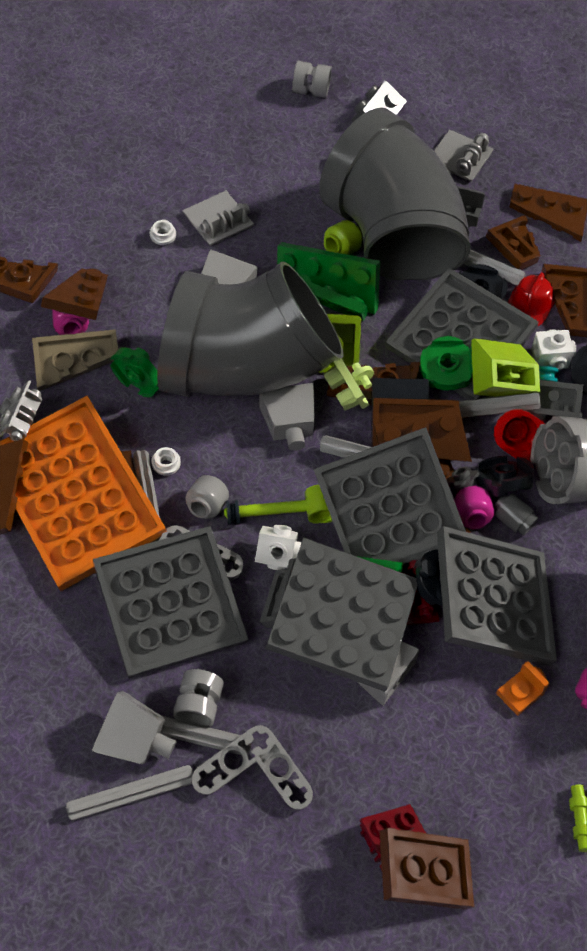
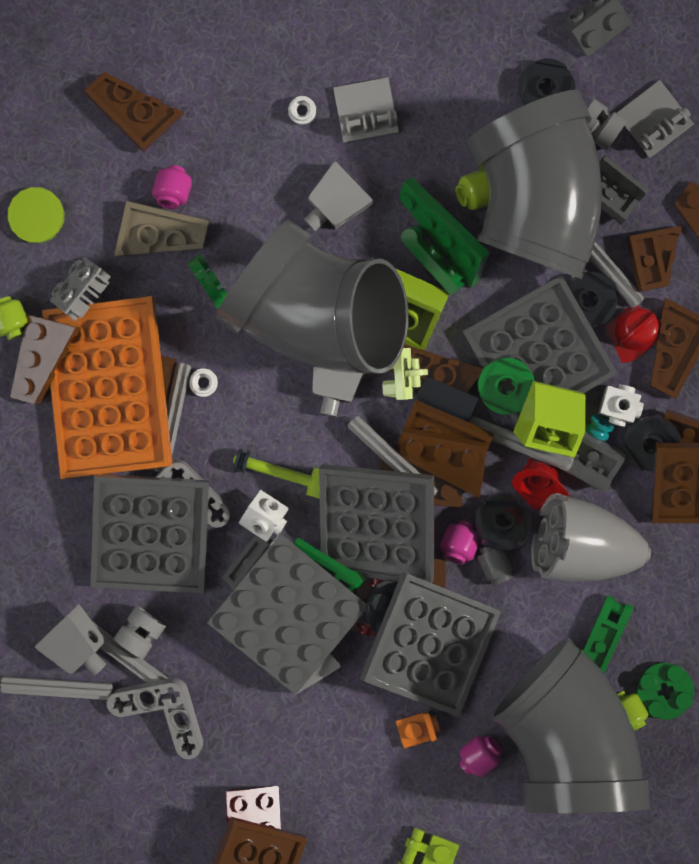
camera: 30 degrees right, 30 degrees up
reddish brown wing [41,268,108,320] -> none
light grey head [185,475,229,519] -> none
dark grey plate [446,467,479,492] -> none

